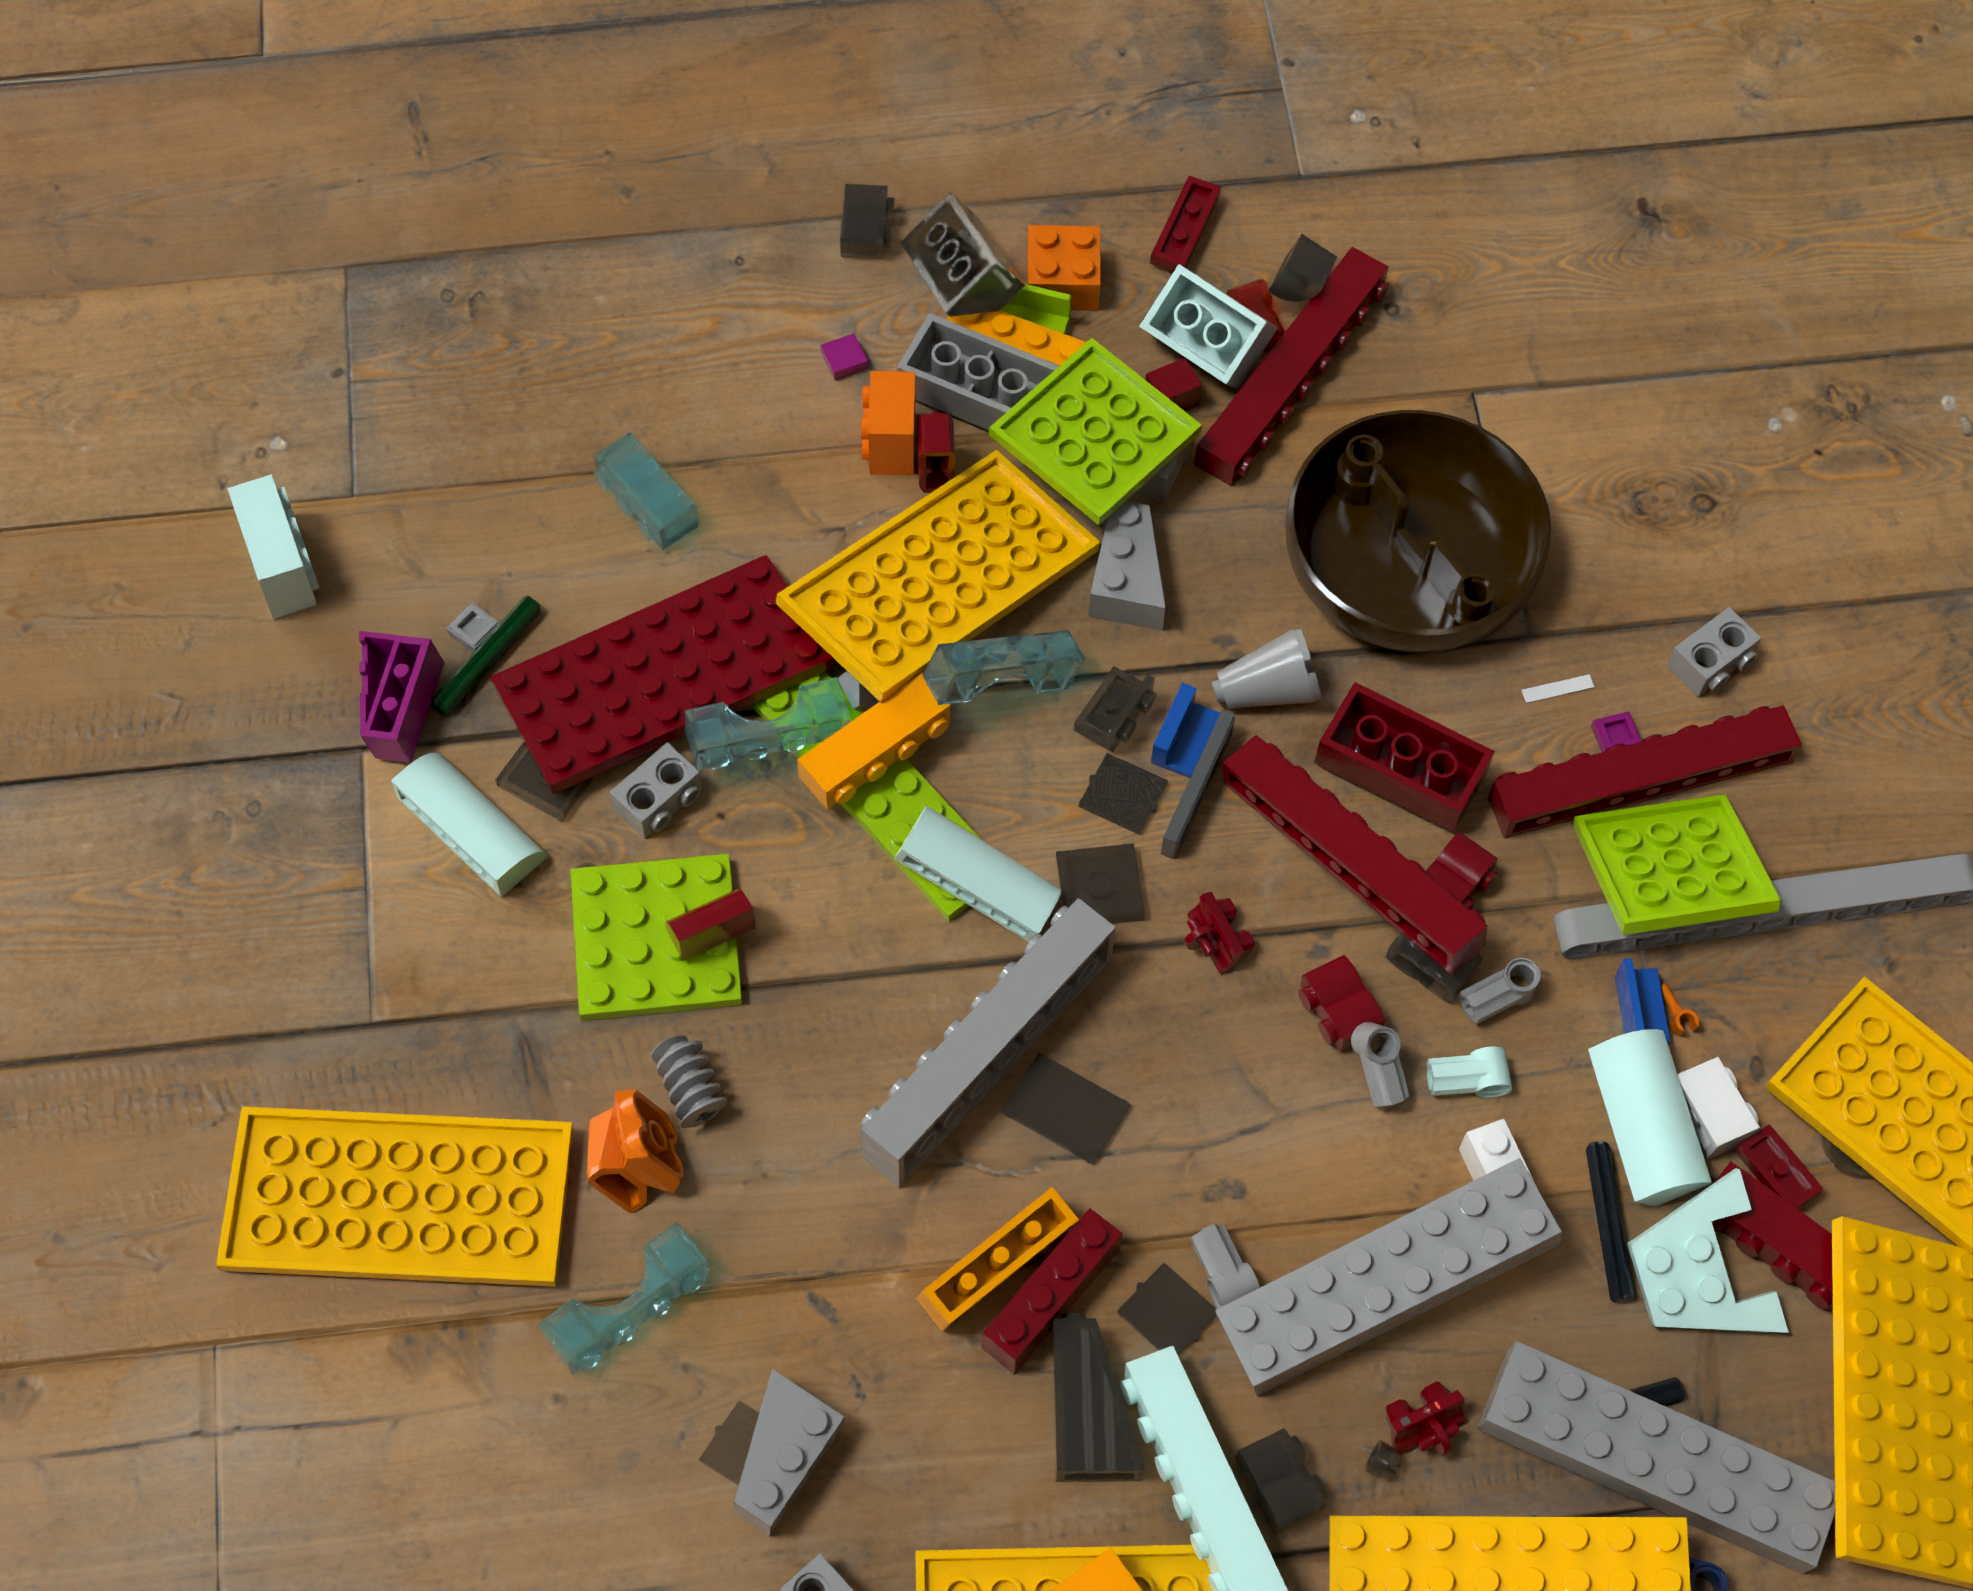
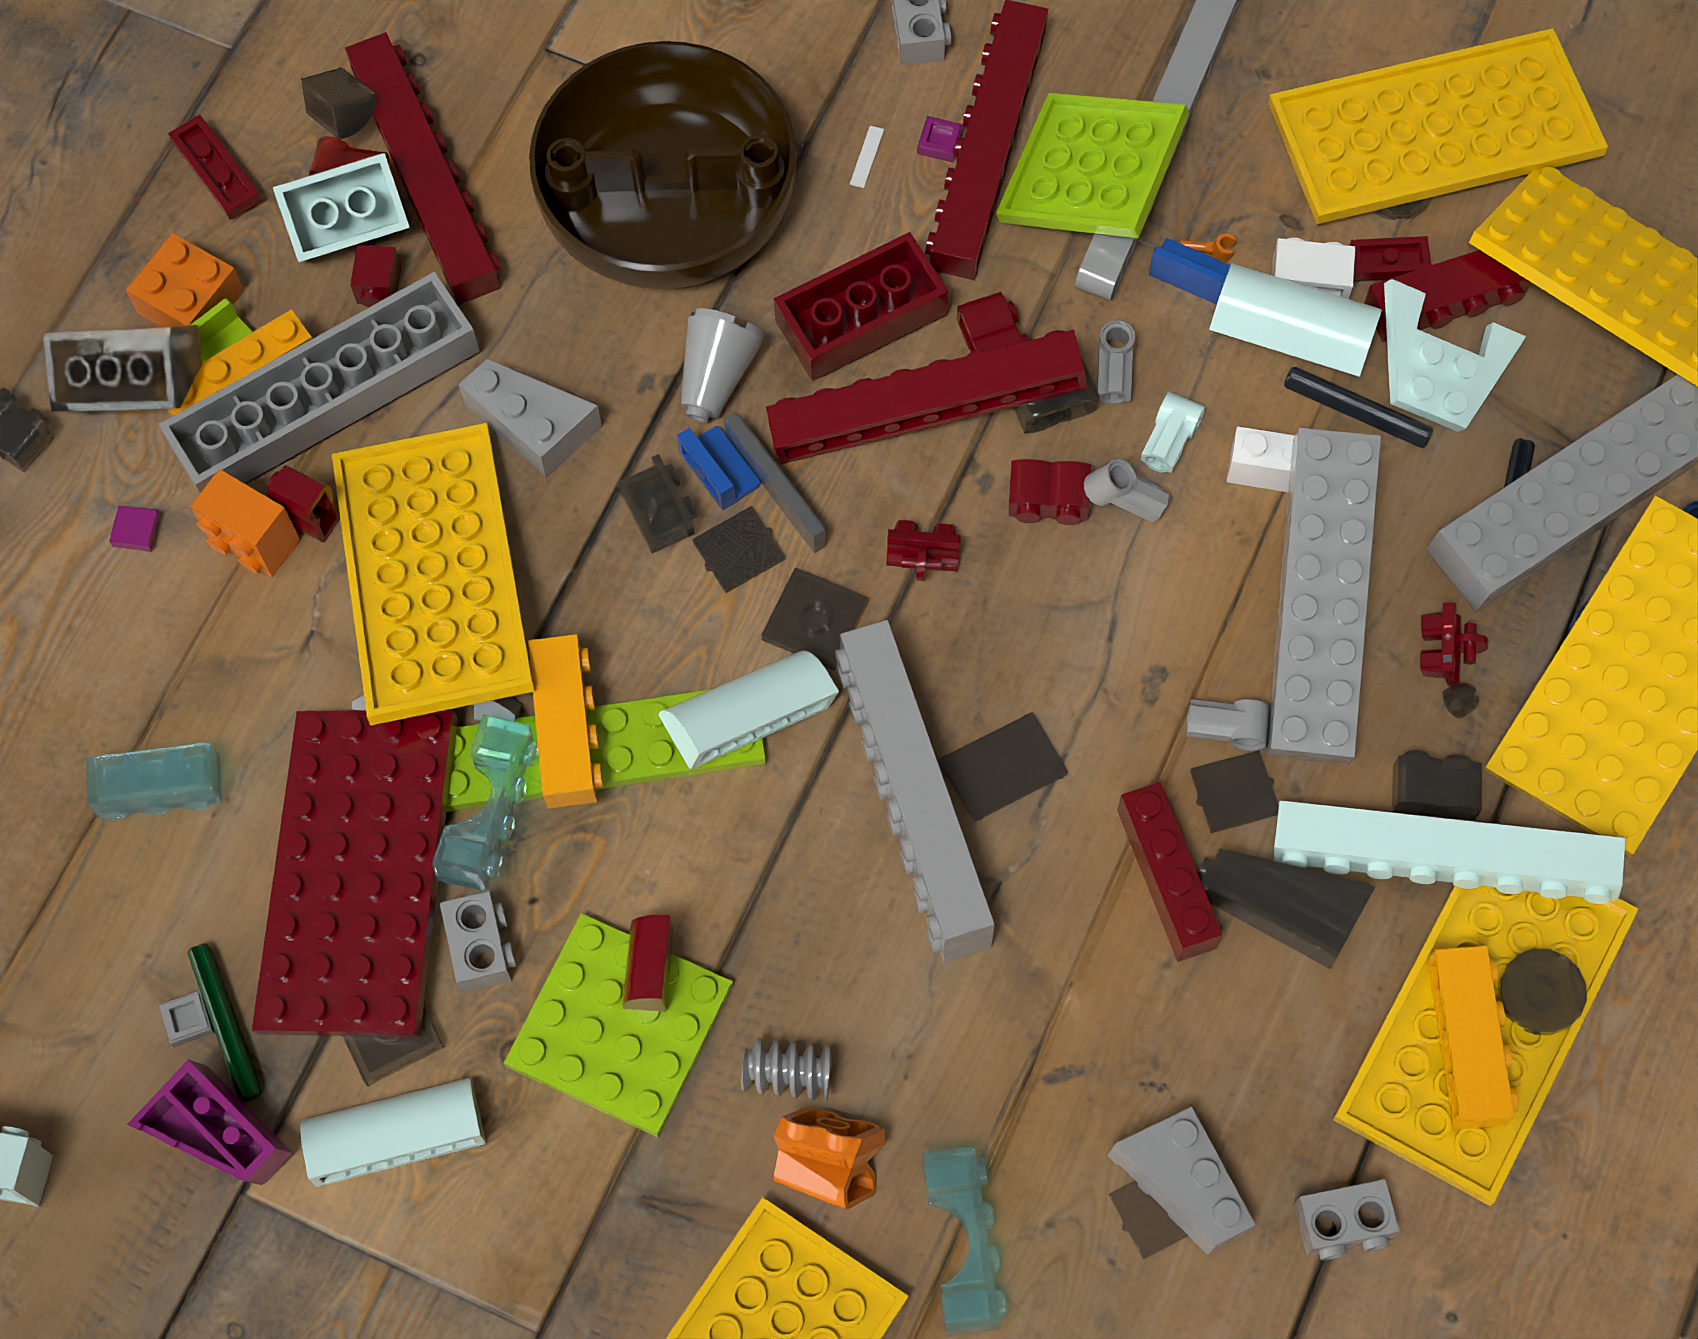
camera: 55 degrees left, 5 degrees up
light orange brick [915,1187,1079,1332] -> none
clear light blue arch [923,630,1085,705] -> none
lime plate [989,338,1202,525] -> none

